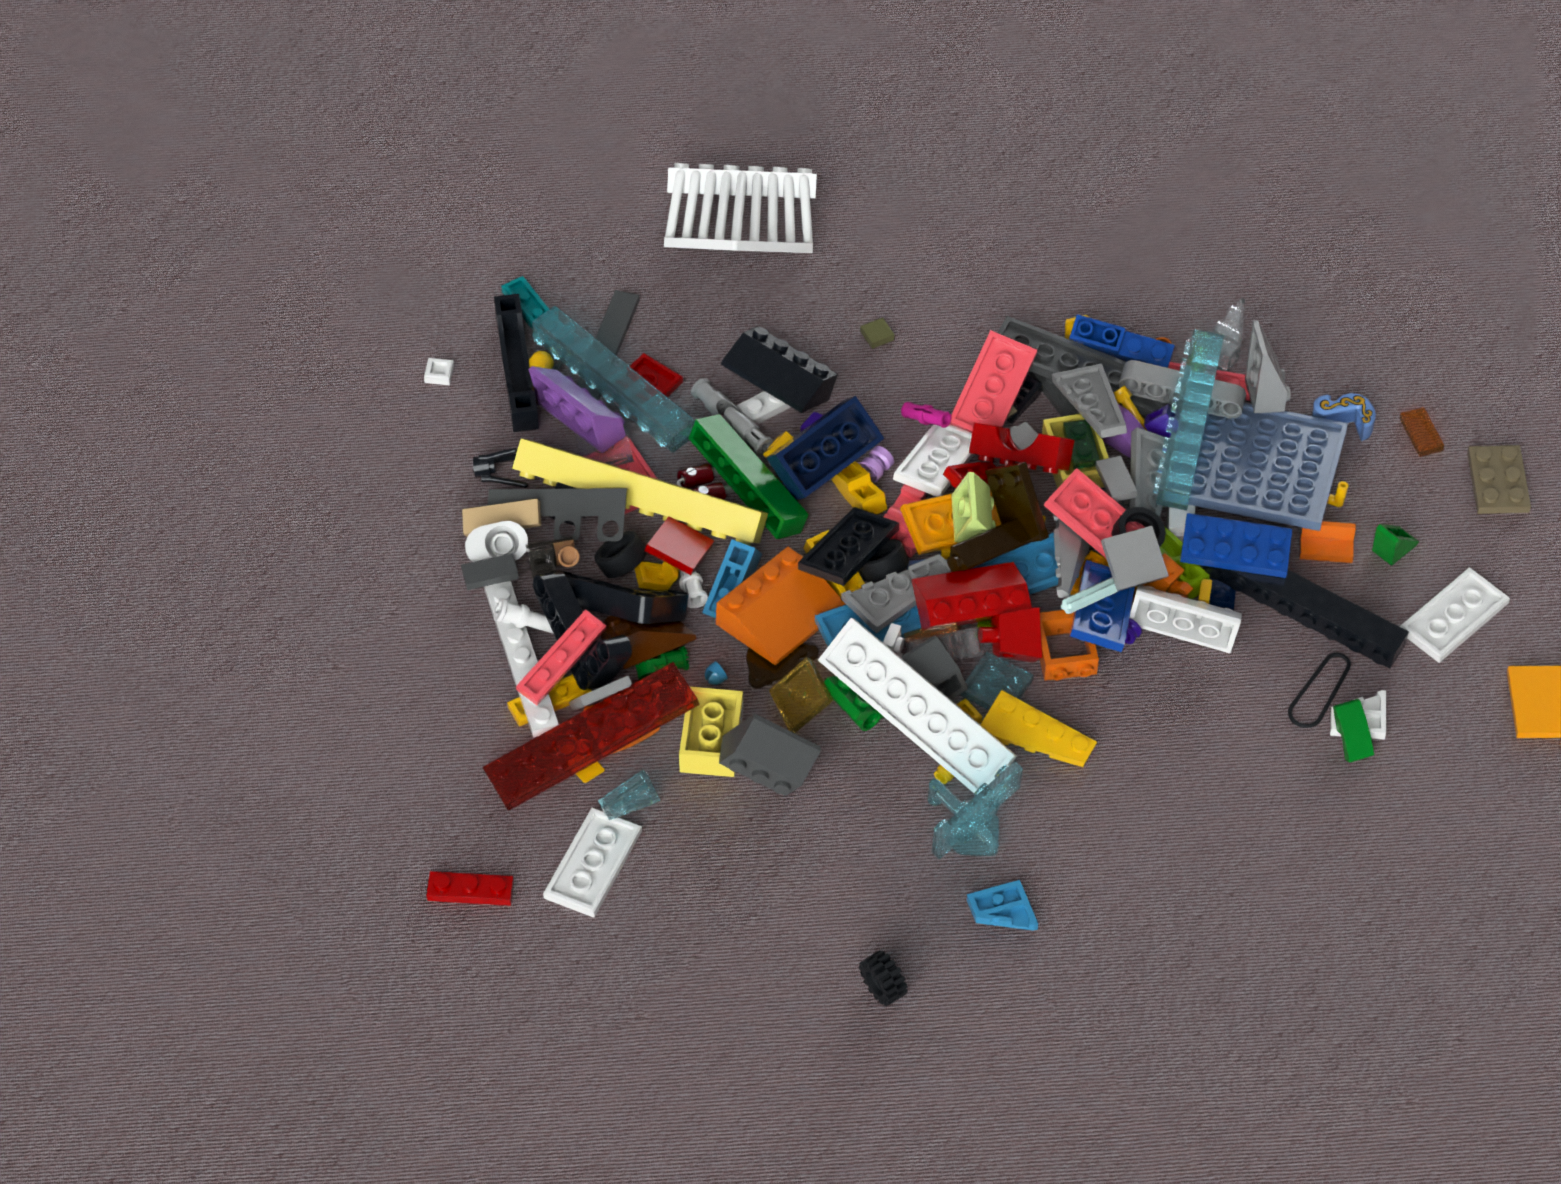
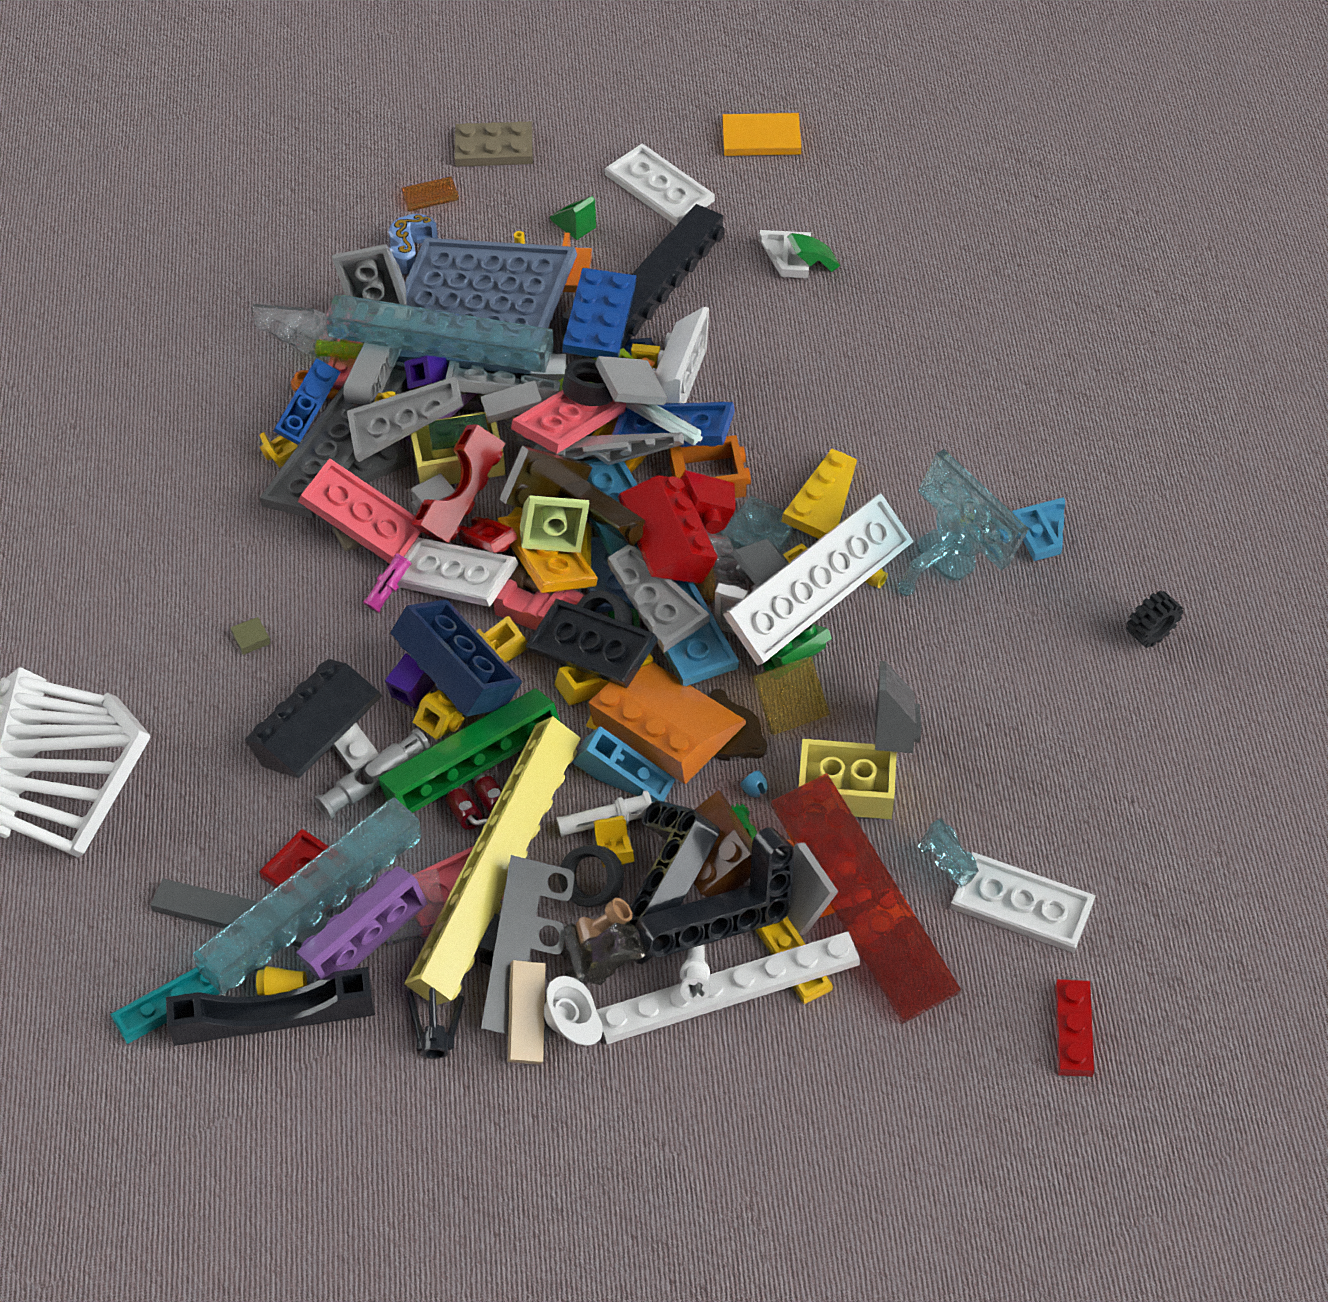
camera: 90 degrees left, 0 degrees up
white tile [424,358,454,385] -> none
dark grey tile [461,553,519,590] -> none
coral tile [516,609,606,706] -> none
tile [645,516,715,575] -> none
black piece [1288,653,1351,728] -> none

